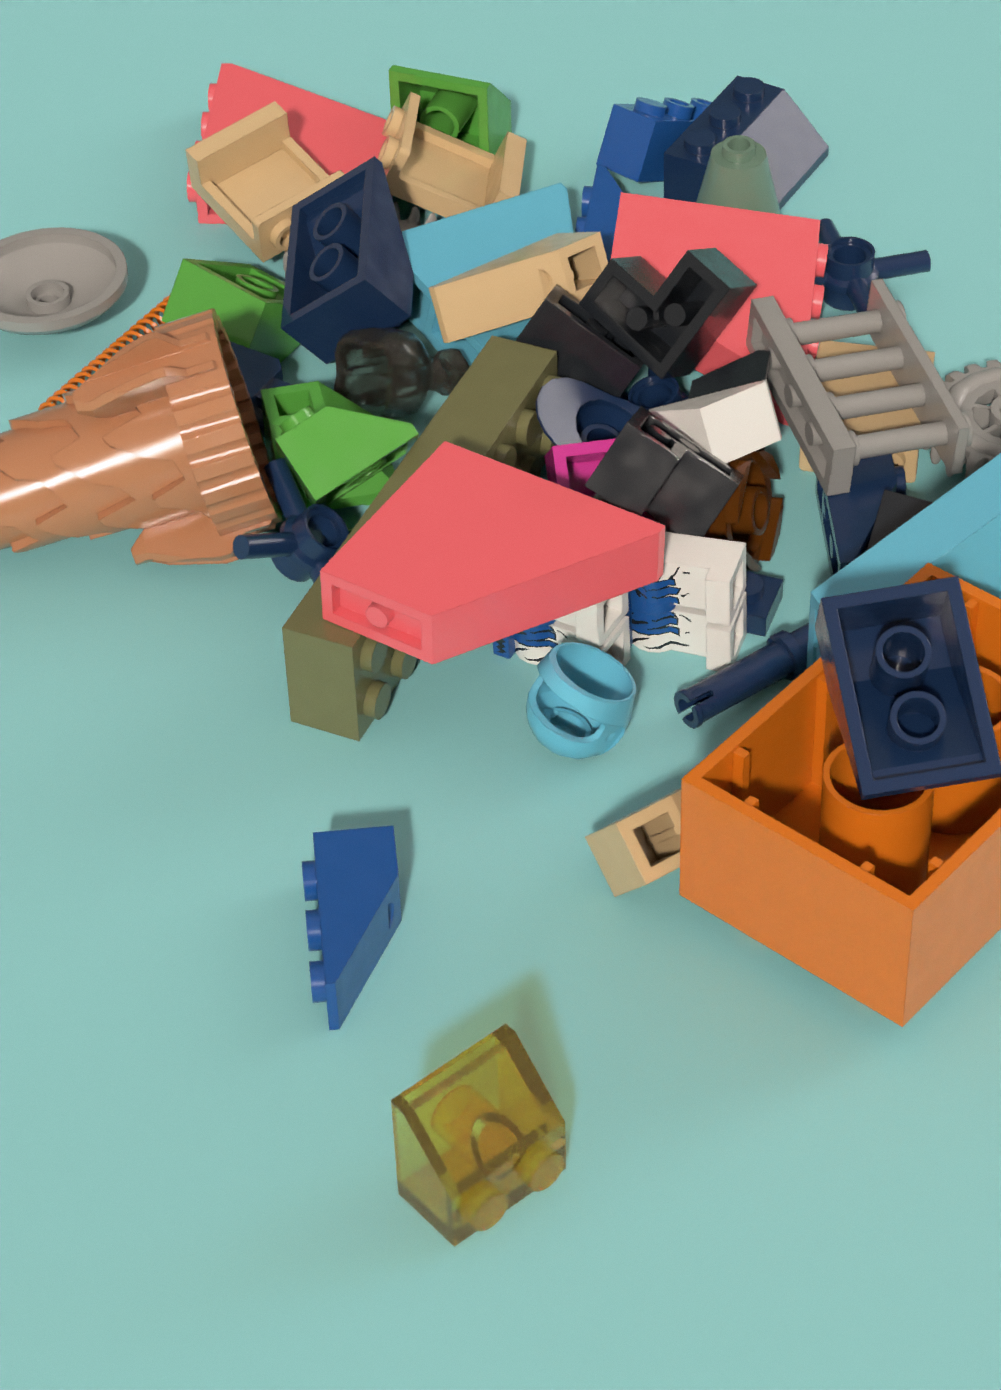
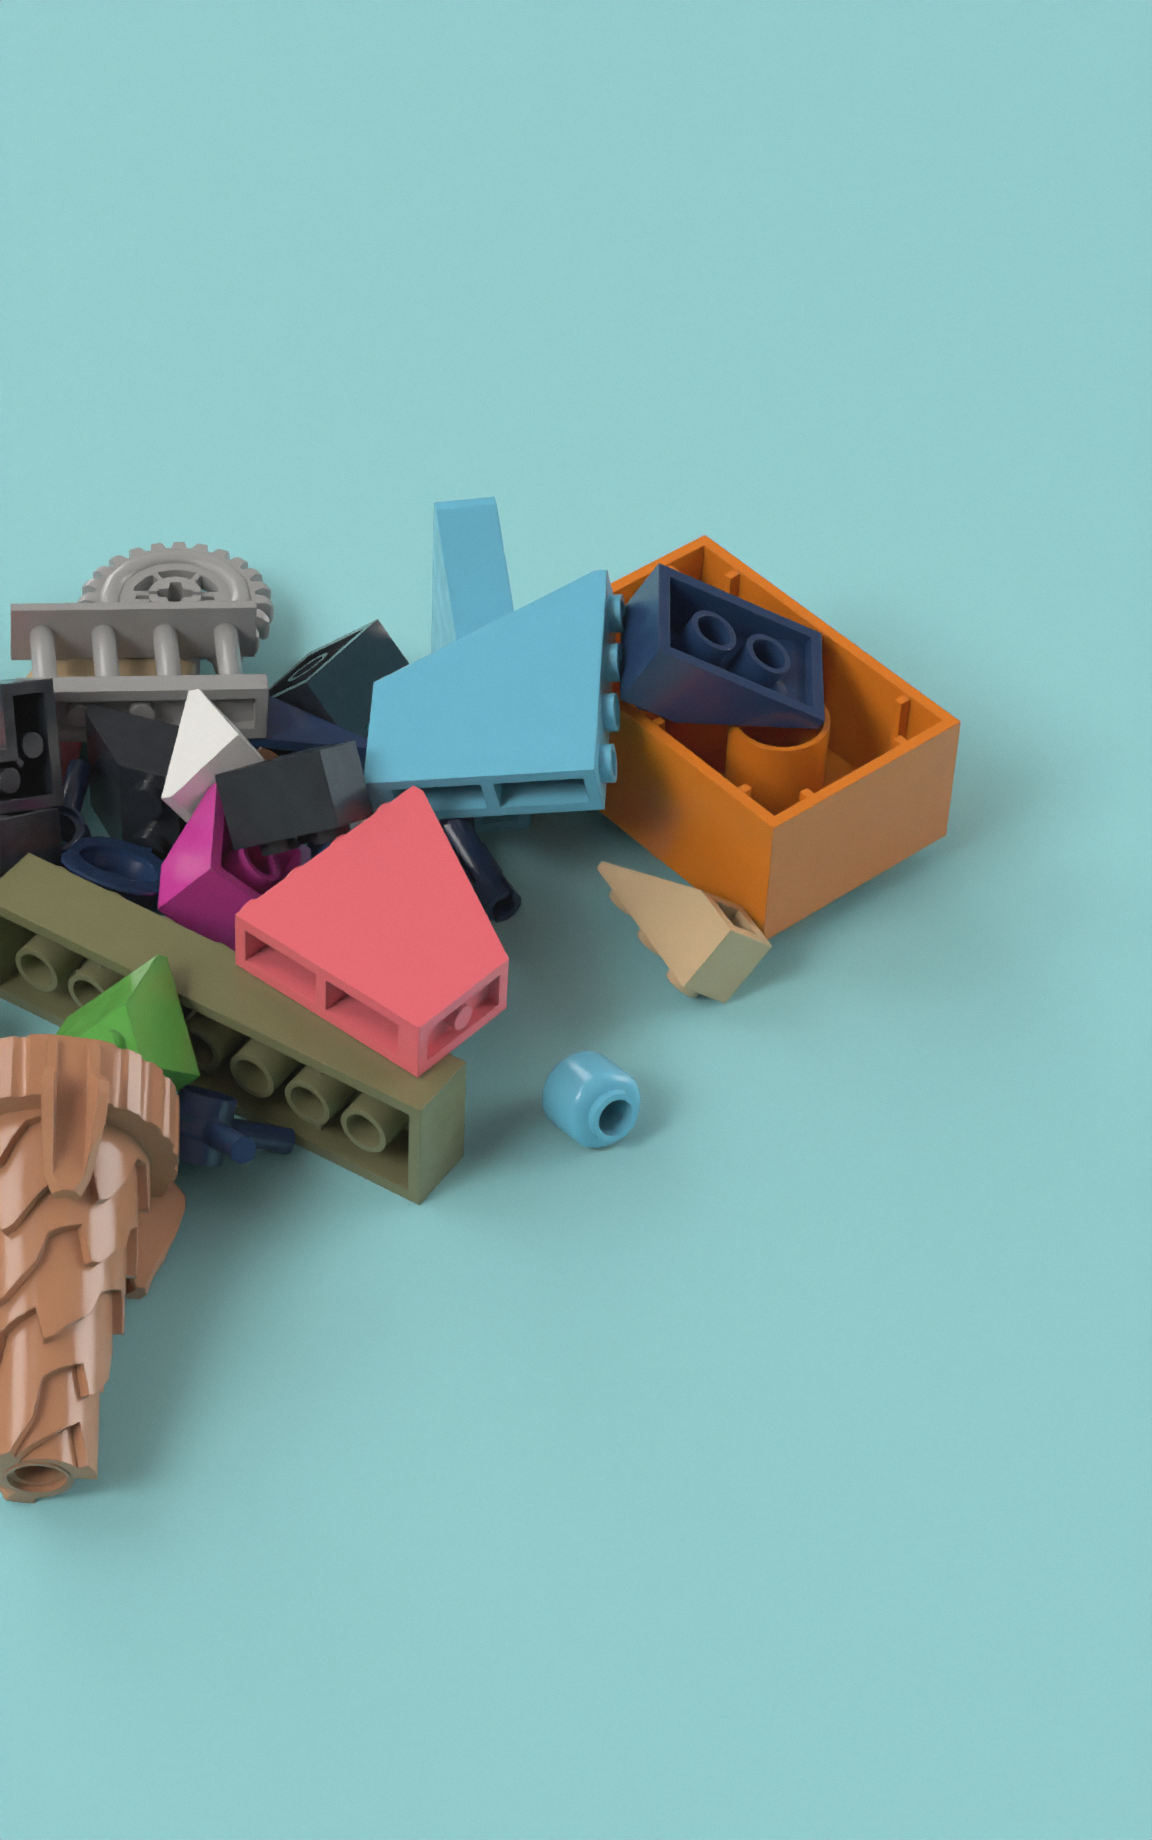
camera: 85 degrees left, 0 degrees up
blue slope [302,825,402,1030] -> none
clear yellow slope [391,1024,566,1247] -> none
medium azure helmet [526,642,636,759] -> none
none -> medium azure slope [364,569,625,819]
none -> medium azure head [542,1050,641,1149]

